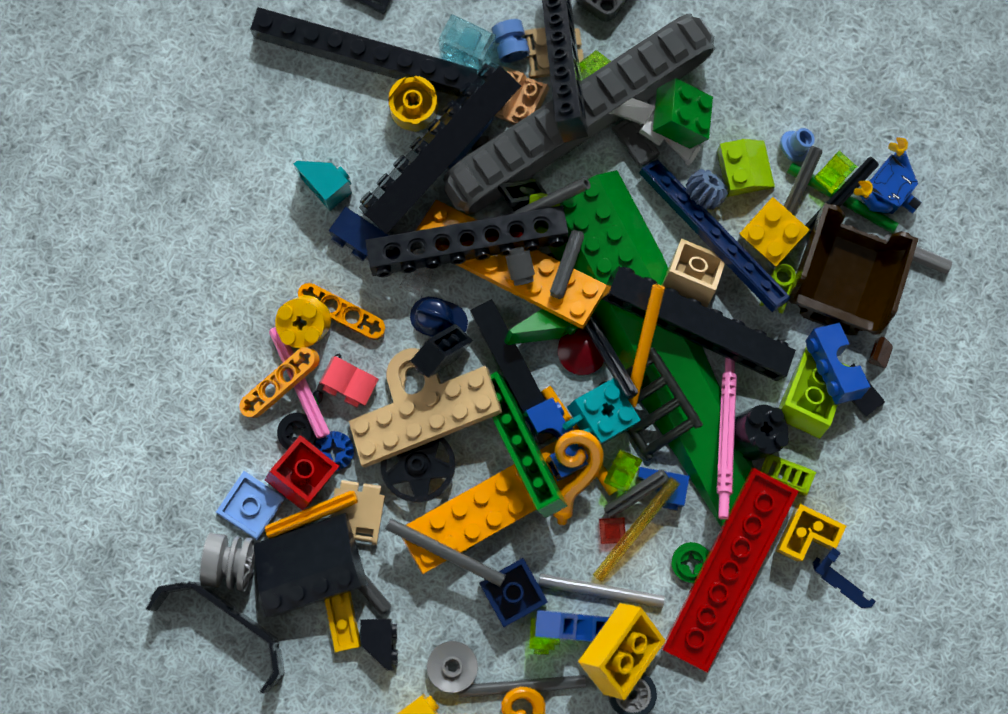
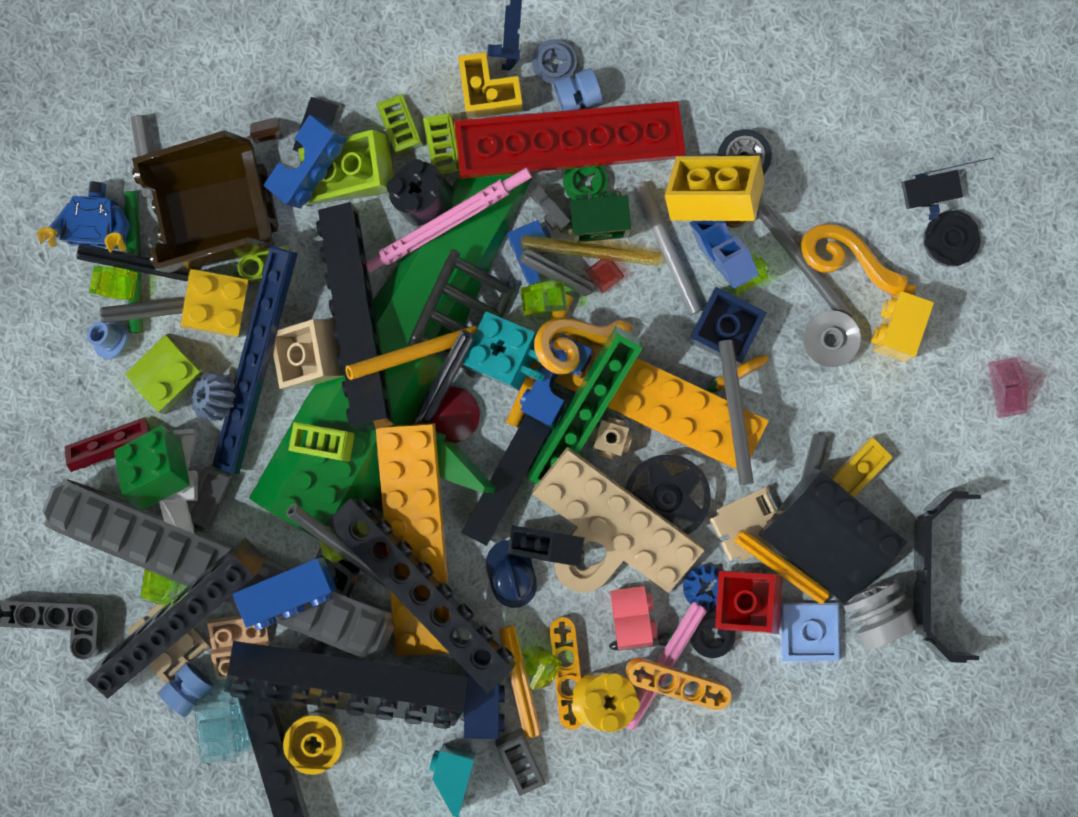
camera: 125 degrees left, 5 degrees up
black slope [360,619,398,671] -> none
dark grey brick [505,247,535,286] -> none
dark grey axle [550,230,584,299] -> none
none -> dark red plate [64,417,150,472]
none -> blue brick [232,557,337,631]
none -> lime slope [288,422,355,461]
none -> lime slope [376,94,423,157]
none -> dark grey slope [495,728,546,796]
none -> light orange axle [499,625,541,738]
none -> clear neon green panel [522,646,562,690]
none -> dark grey plate [531,186,570,233]
none -> sand blue gear [532,39,577,84]
none -> medium blue wheel [553,68,603,111]
none -> dark green brick [569,191,631,243]
none -> tan brick [589,417,632,460]
none -> light orange piece [707,355,769,392]

